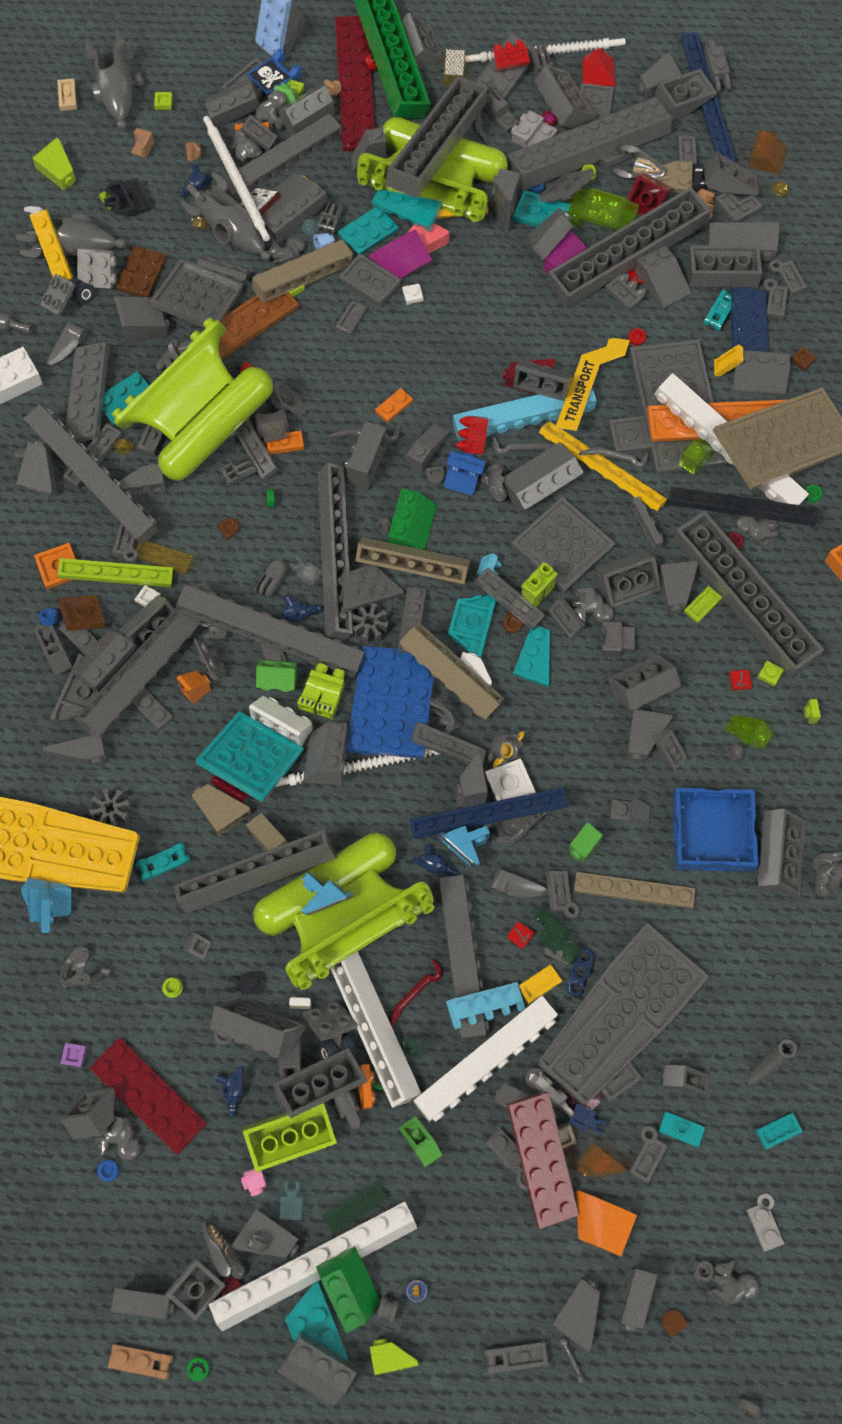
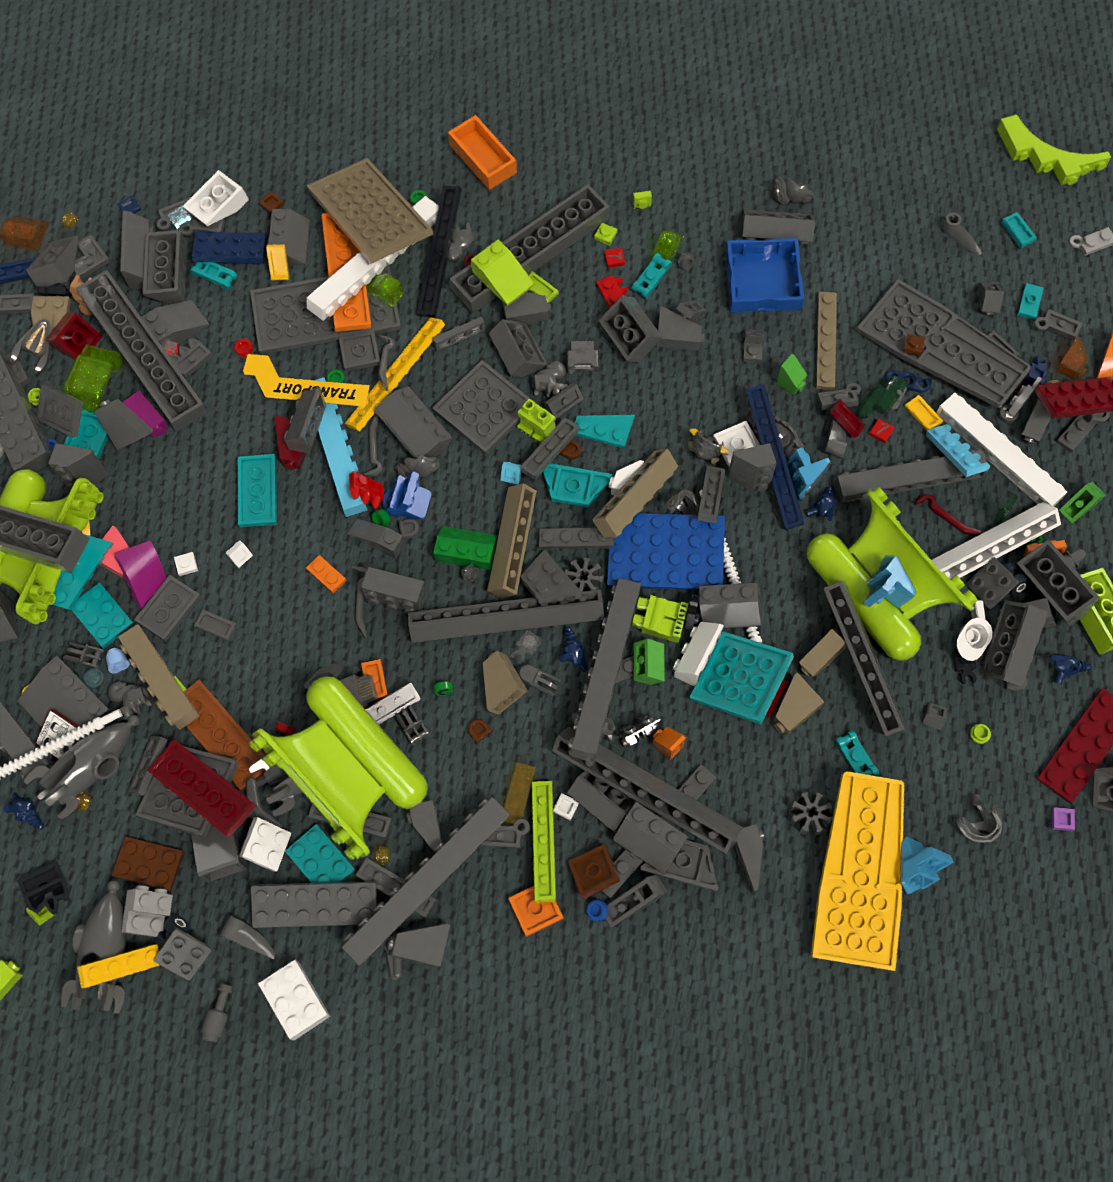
camera: 90 degrees left, 0 degrees up
none -> dark blue tile [117,196,141,214]
none -> dark red plate [147,739,256,838]
none -> clear light blue plate [167,206,192,229]
none -> white slope [183,170,249,226]
none -> white tile [226,540,253,568]
none -> teal plate [238,454,277,527]
none -> white plate [239,817,291,872]
none -> green tile [327,370,345,383]
none -> green tile [372,509,390,527]
none -> lime slope [471,240,534,306]
none -> dark tan slope [483,651,528,714]
none -> red plate [596,275,628,309]
none -> teal plate [631,253,672,299]
none -> black plate [685,594,700,631]
none -> dark red plate [830,399,864,438]
none -> reddish brown plate [903,334,926,356]
none -> white piece [957,618,993,661]

